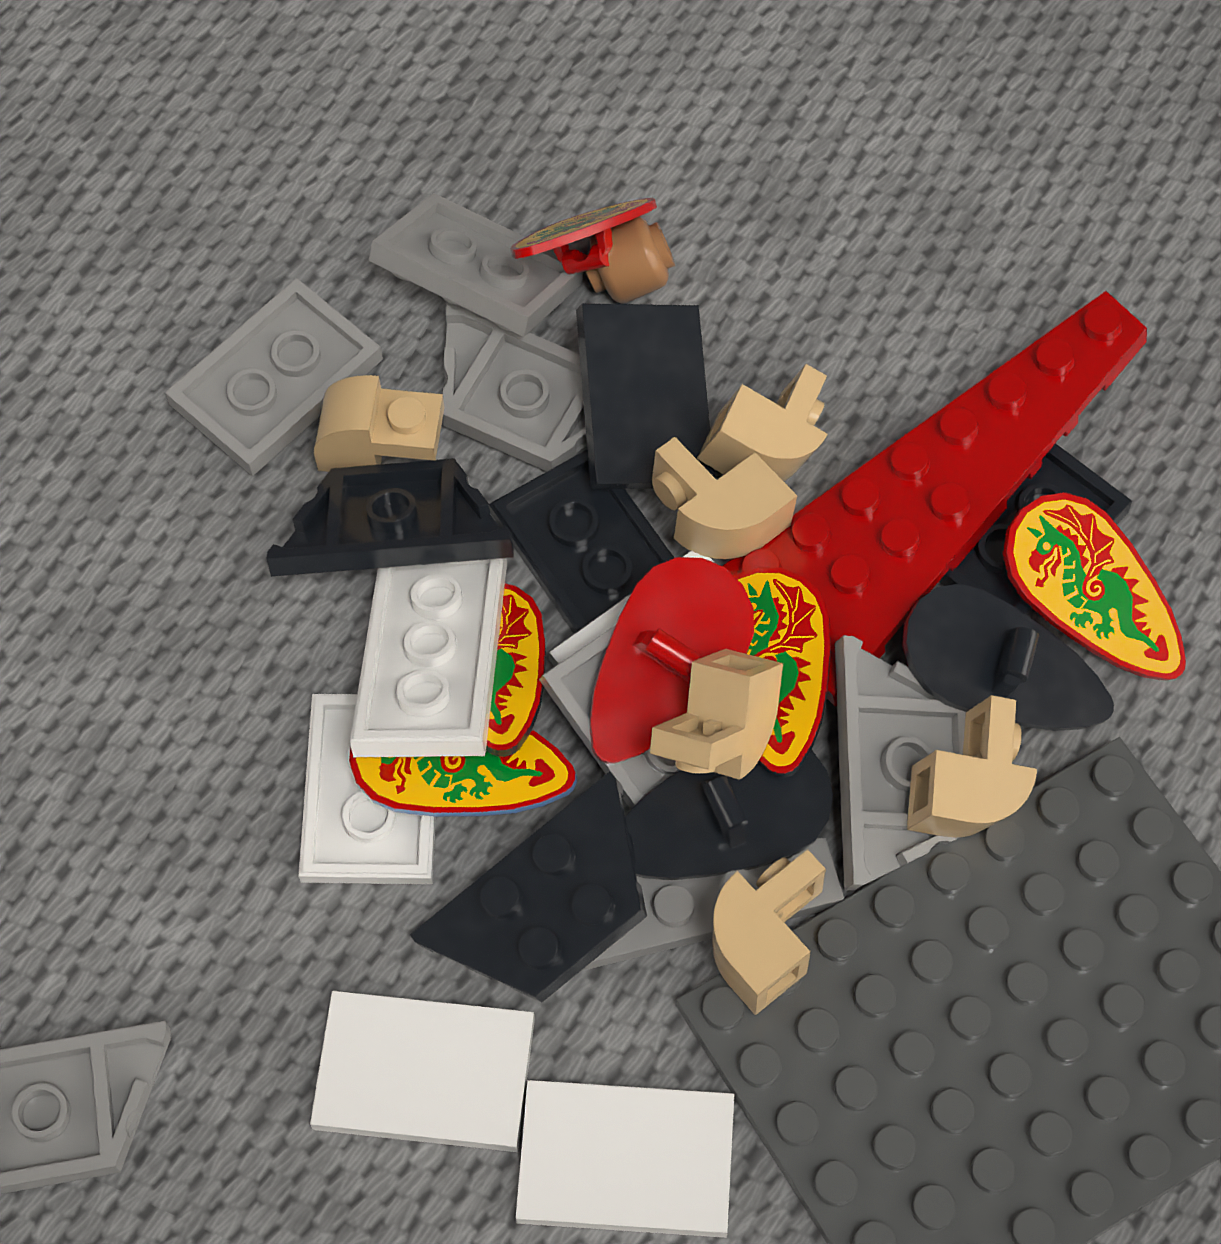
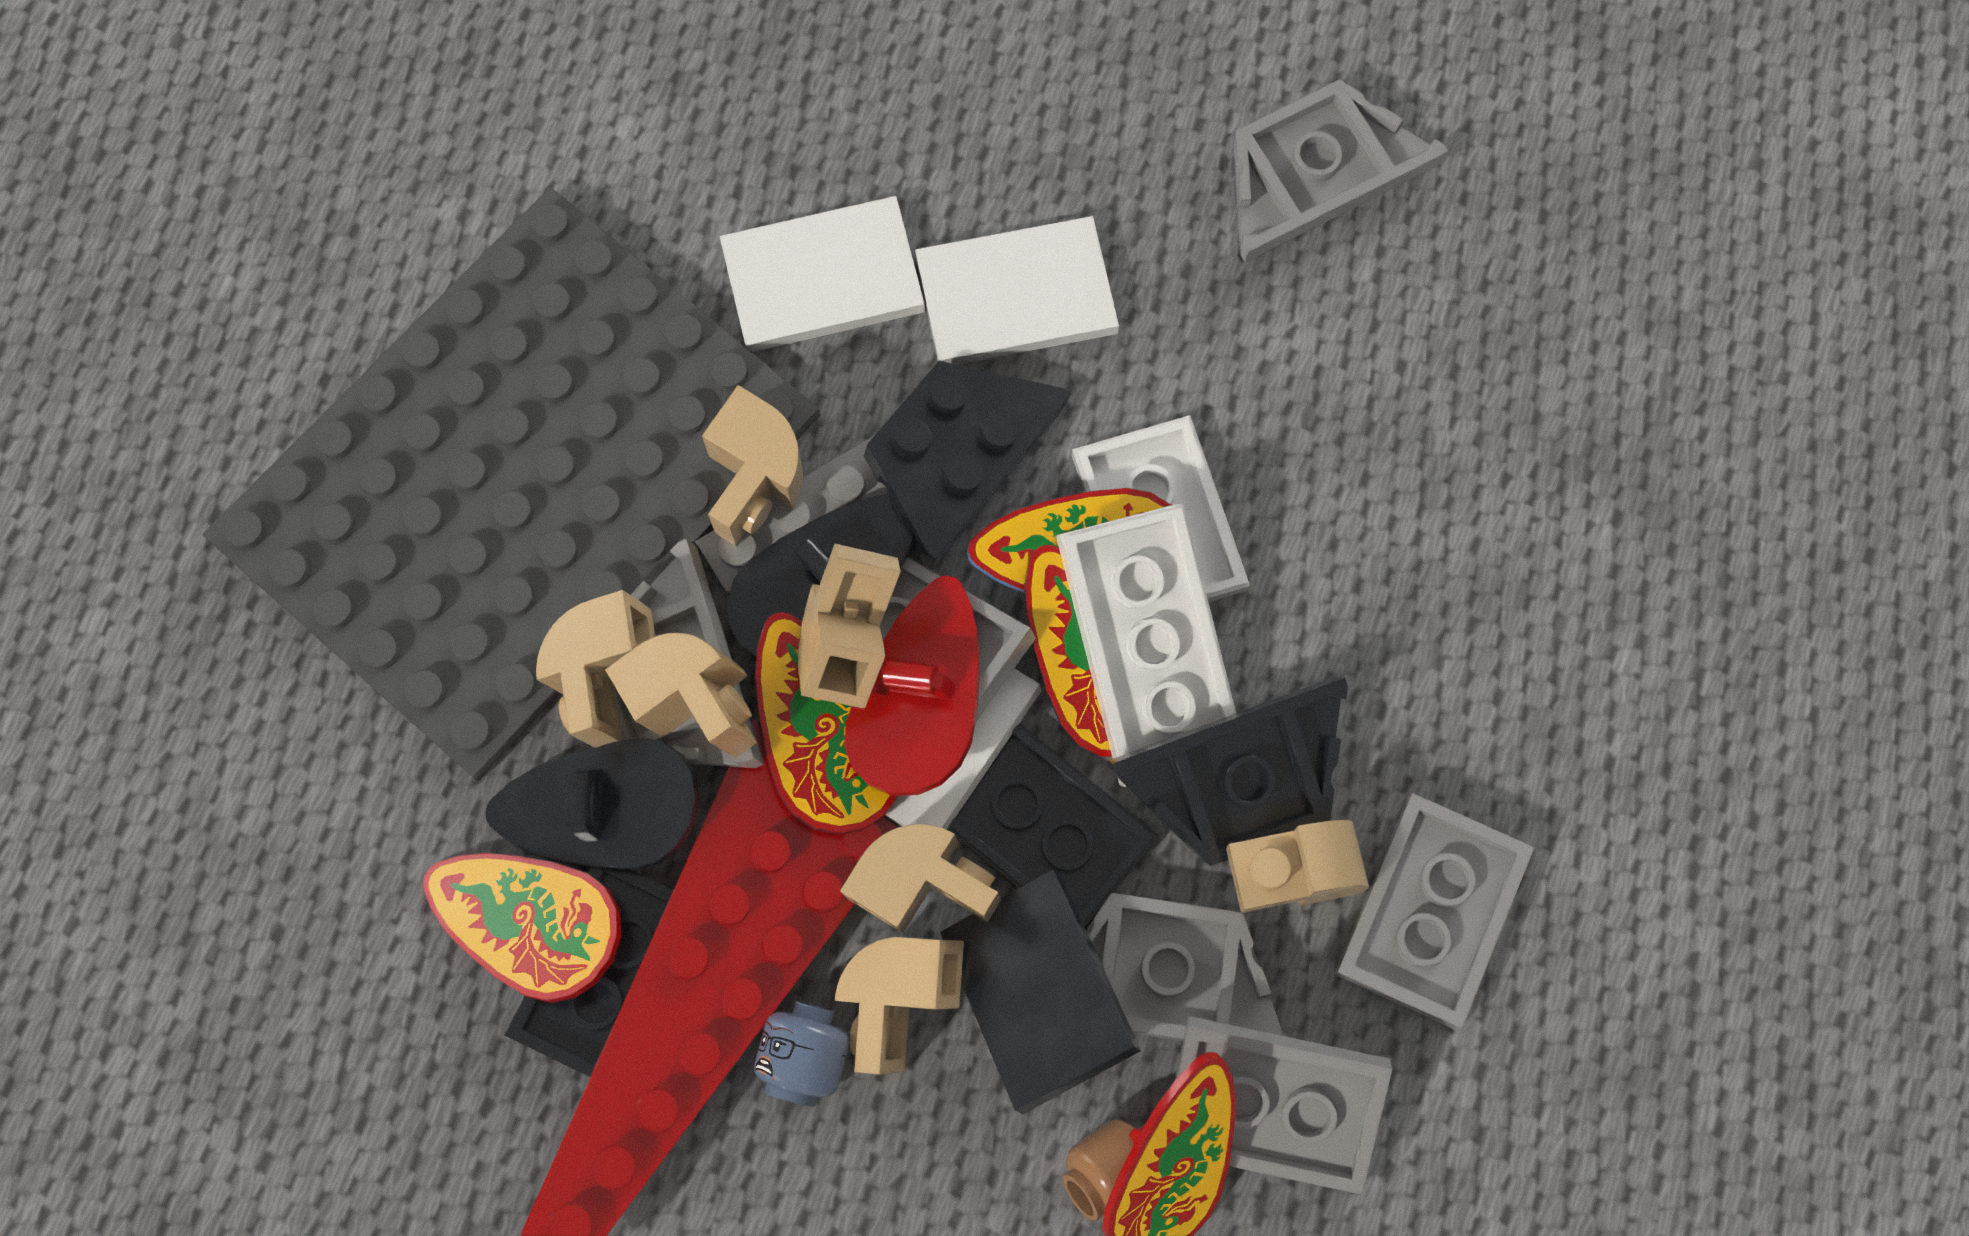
camera: 160 degrees right, 10 degrees up
none -> tan brick [605,633,758,758]
none -> sand blue head [754,1001,850,1106]

